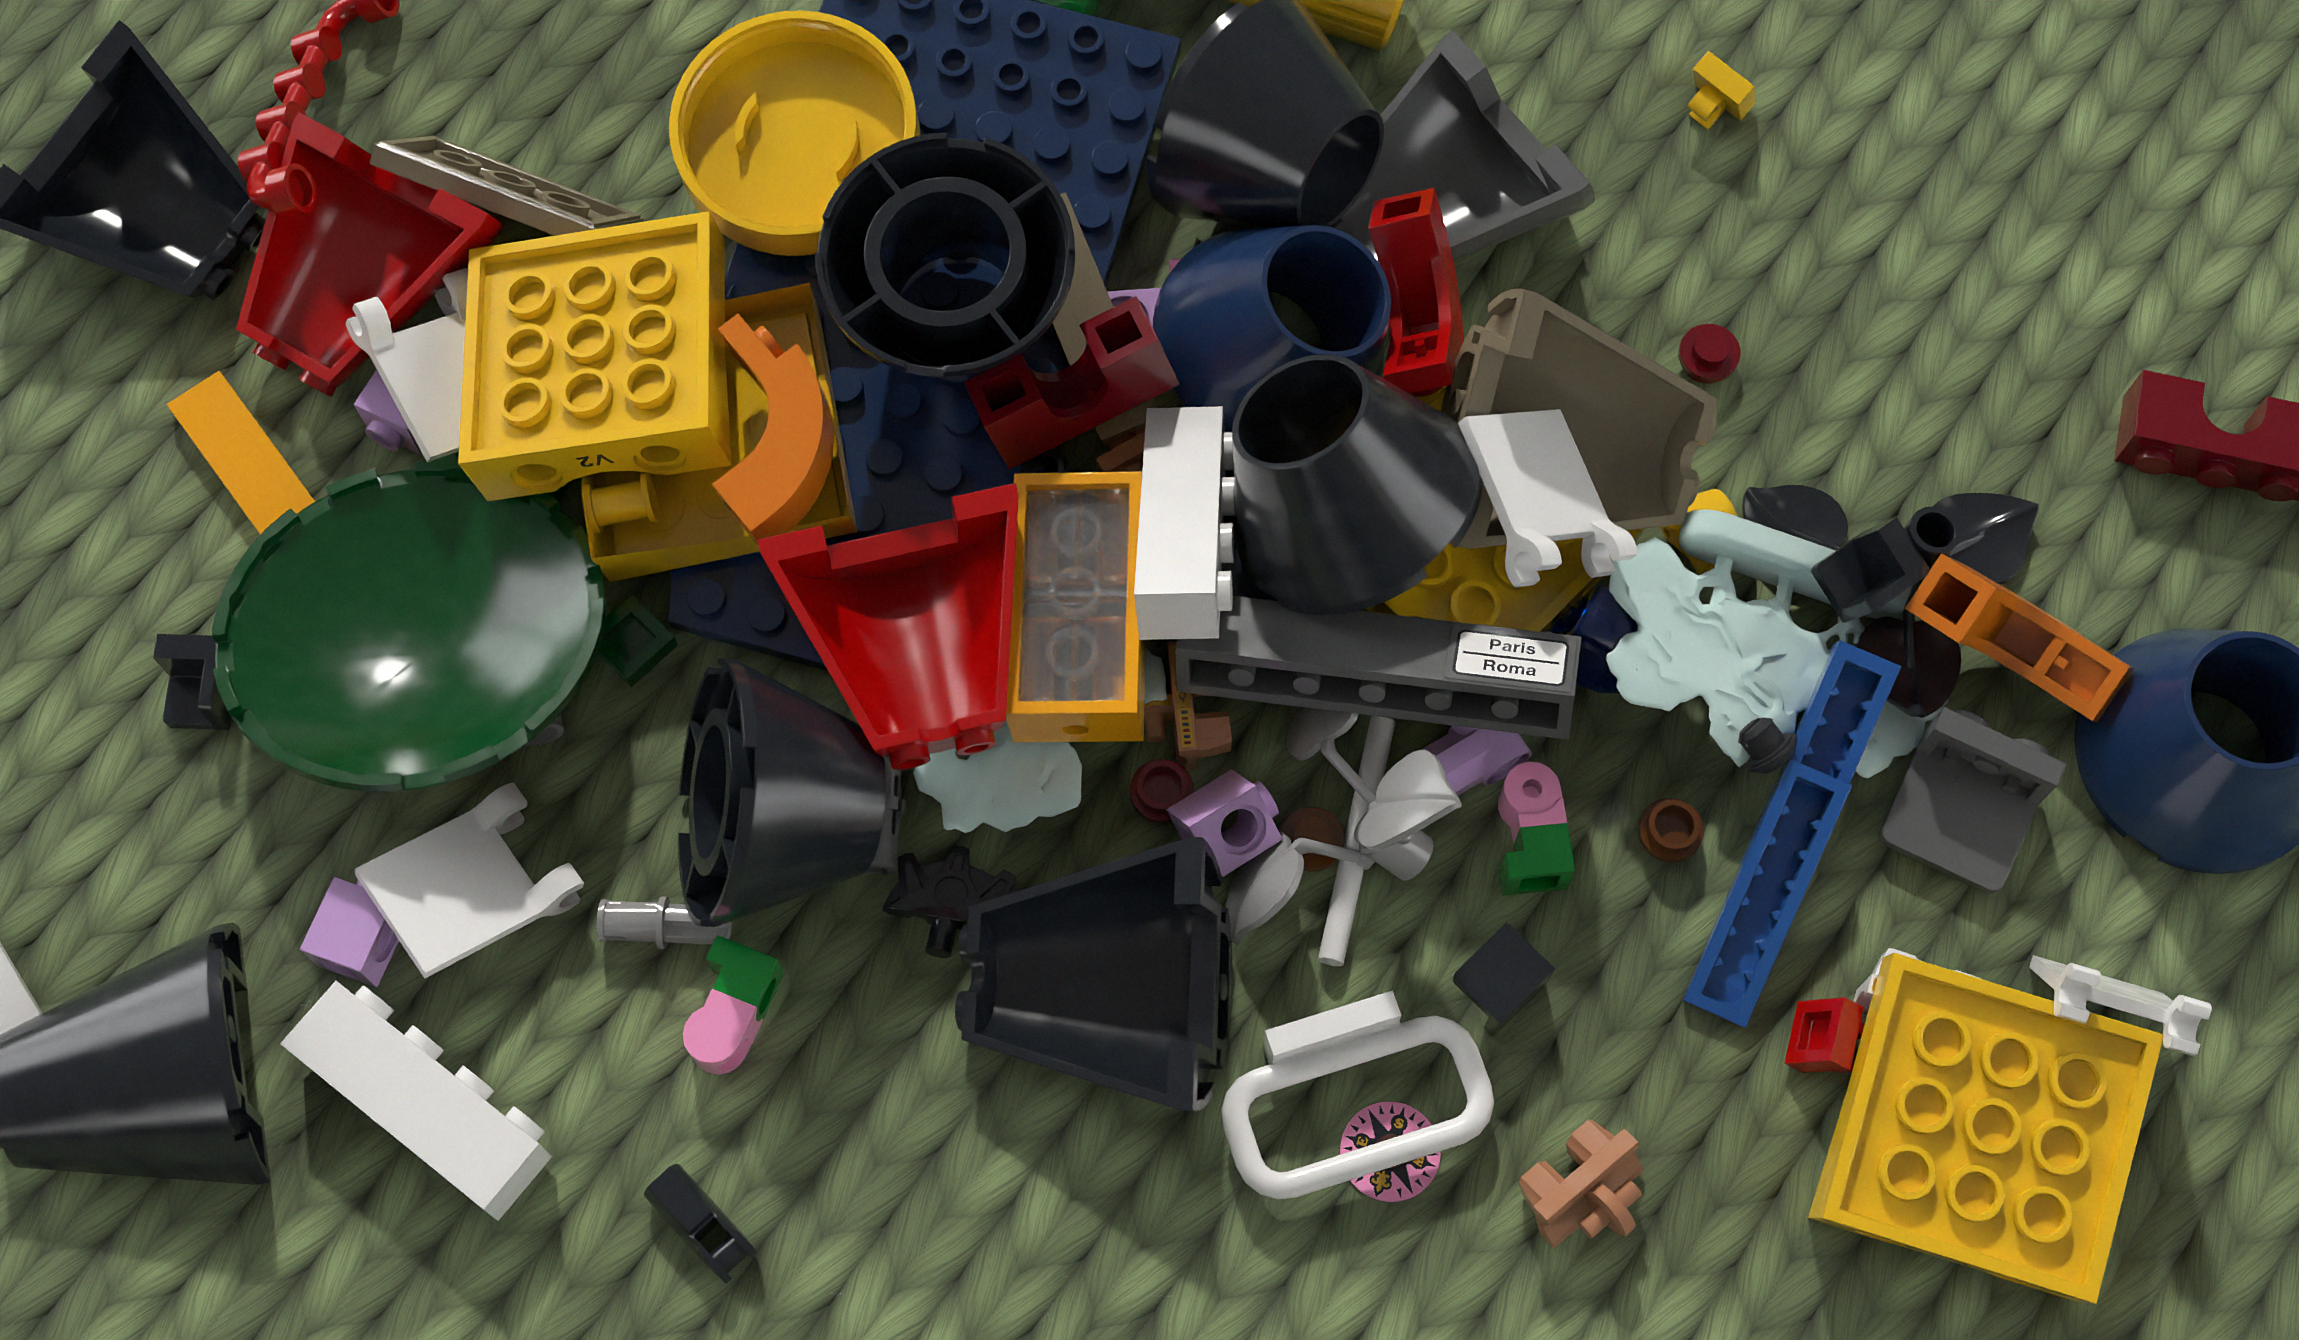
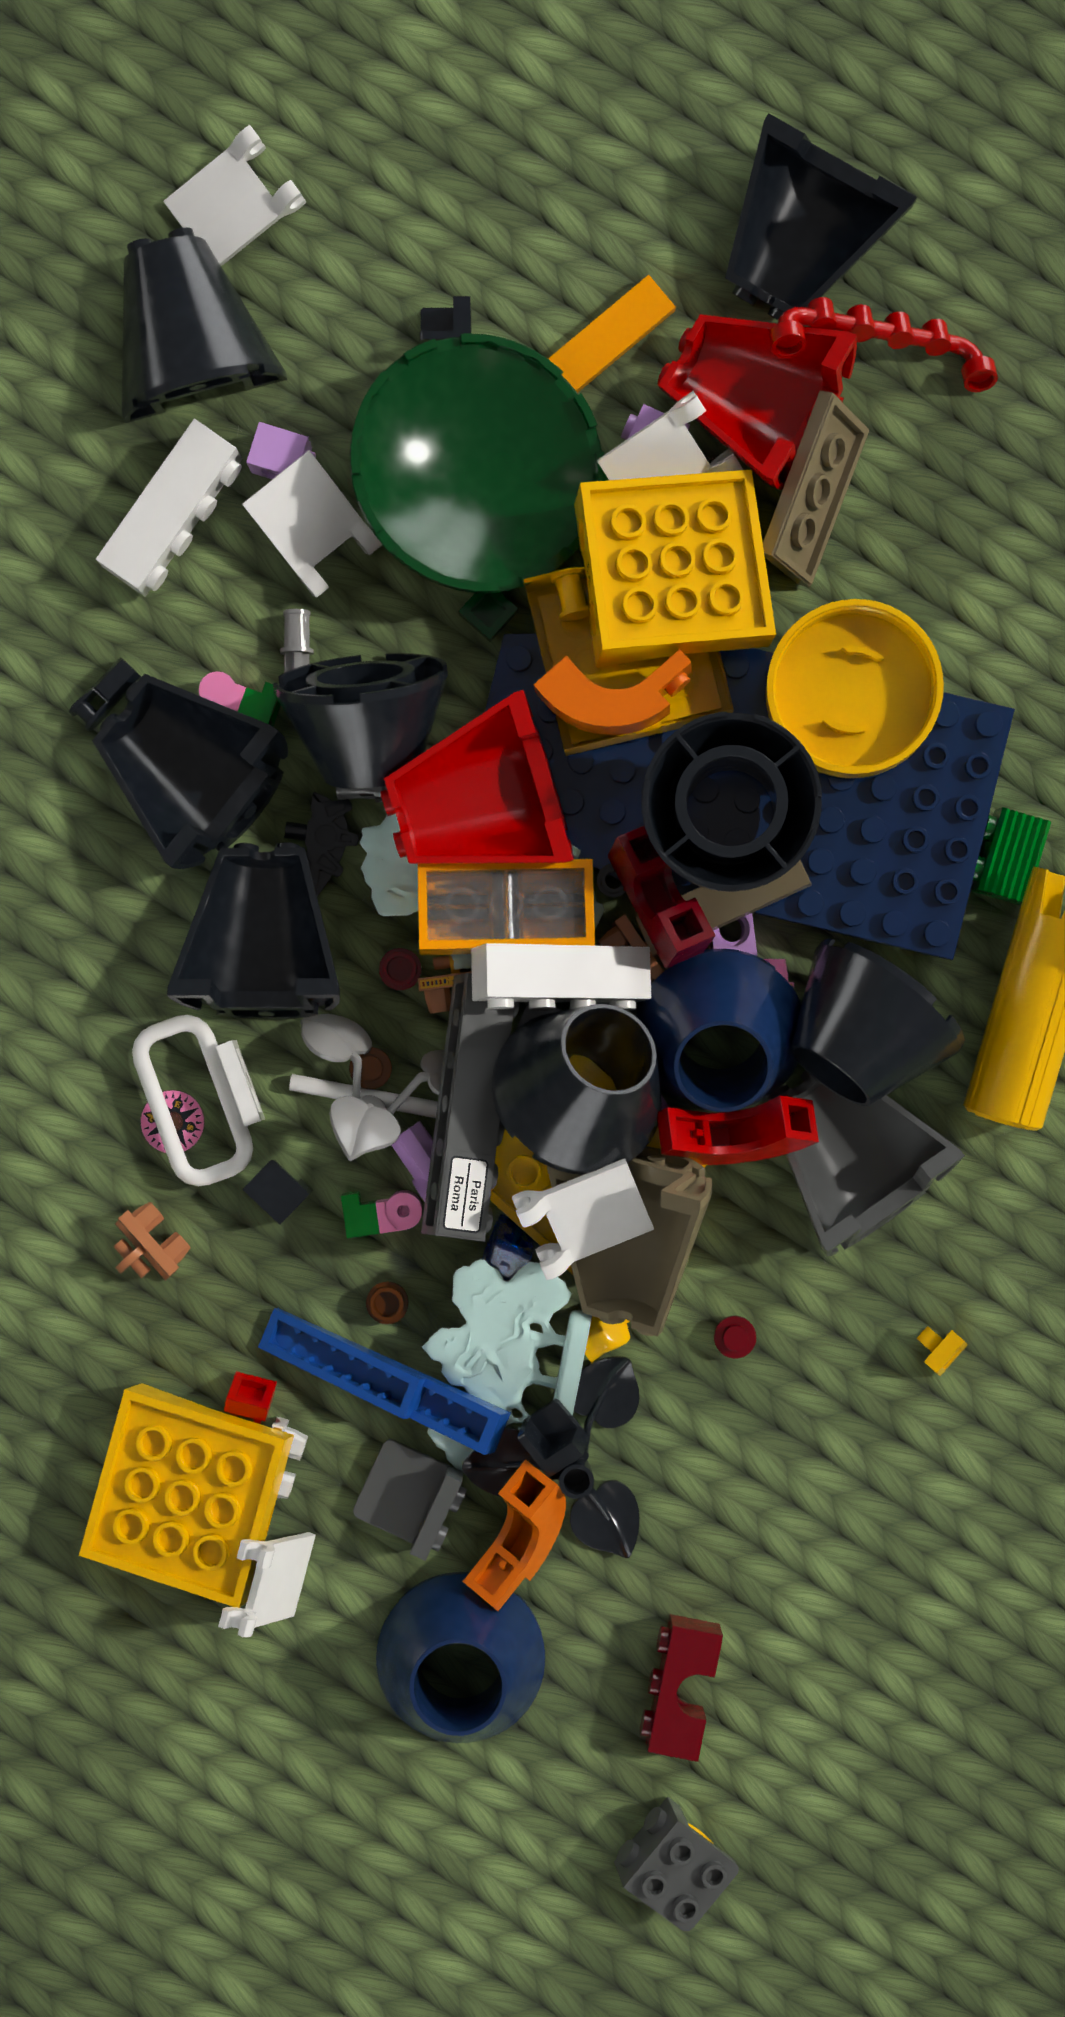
camera: 85 degrees right, 20 degrees up
lavender brick [1166,769,1283,877] -> none
black piece [1738,717,1798,774] -> none
none -> black cone [92,673,288,869]

